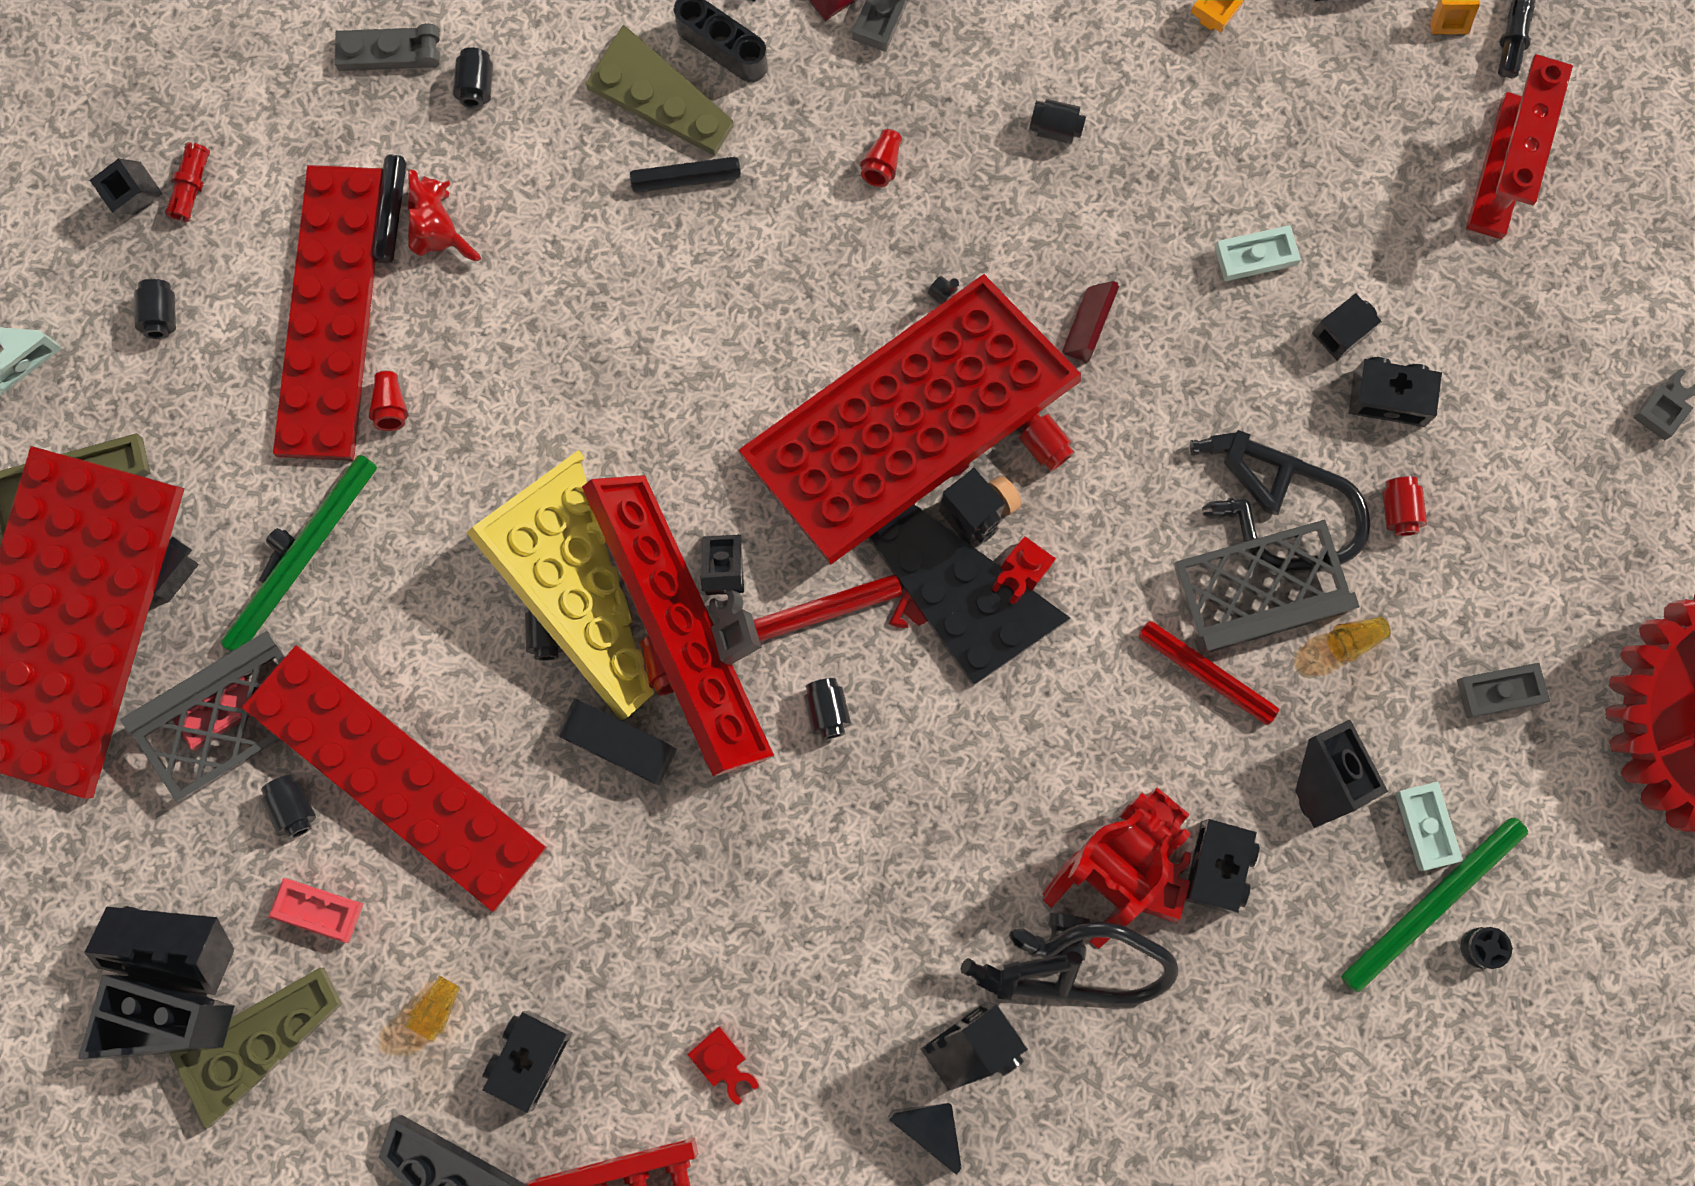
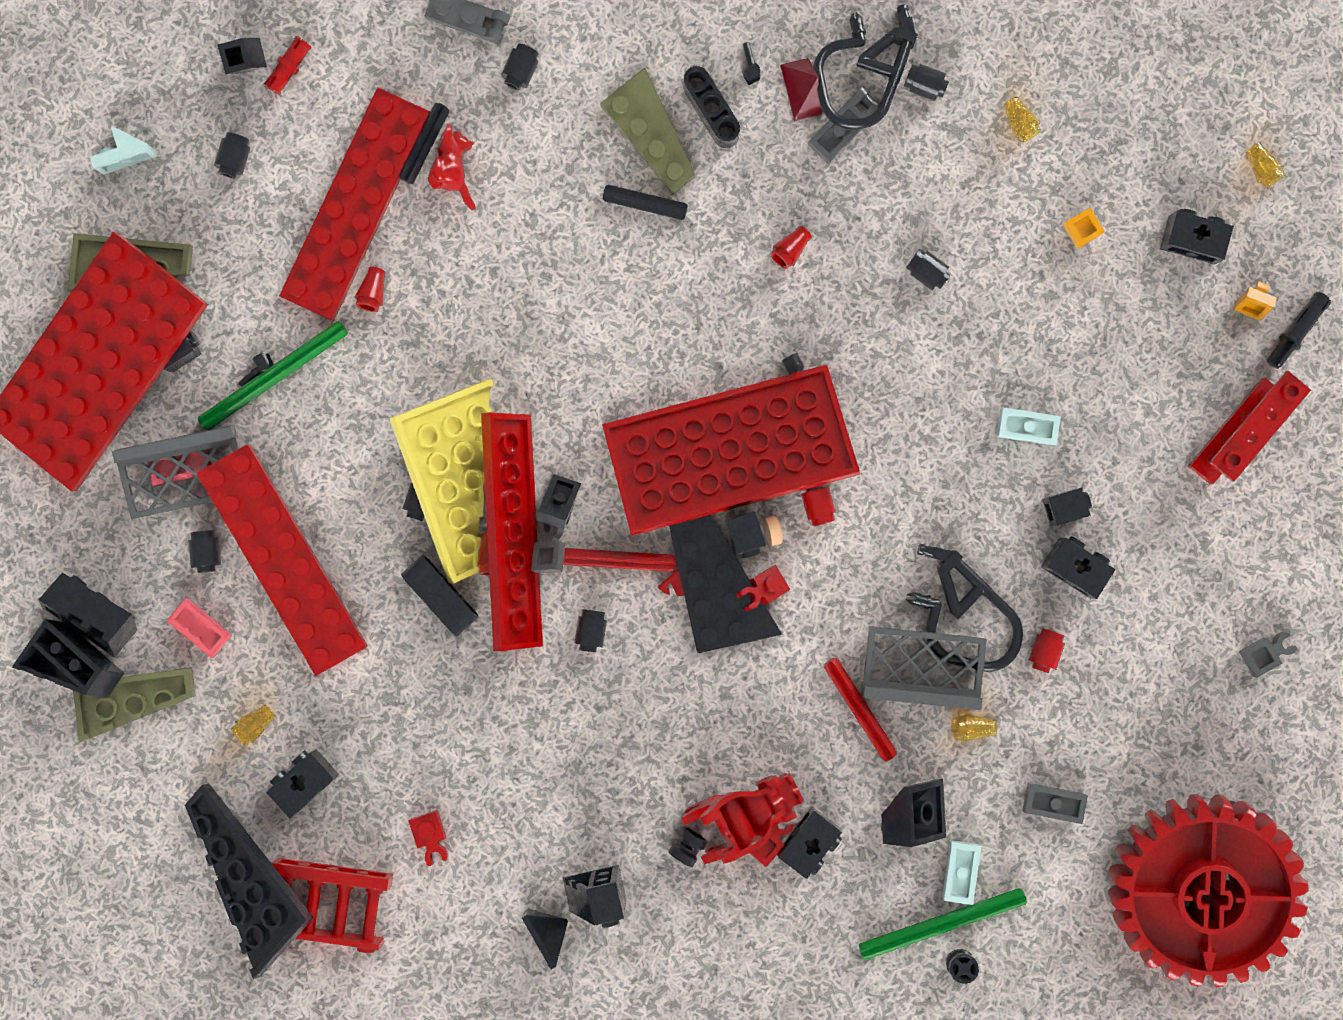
camera: 15 degrees right, 10 degrees up
black piece [960,922,1179,1005] -> none
dark red slope [1062,281,1119,363] -> none

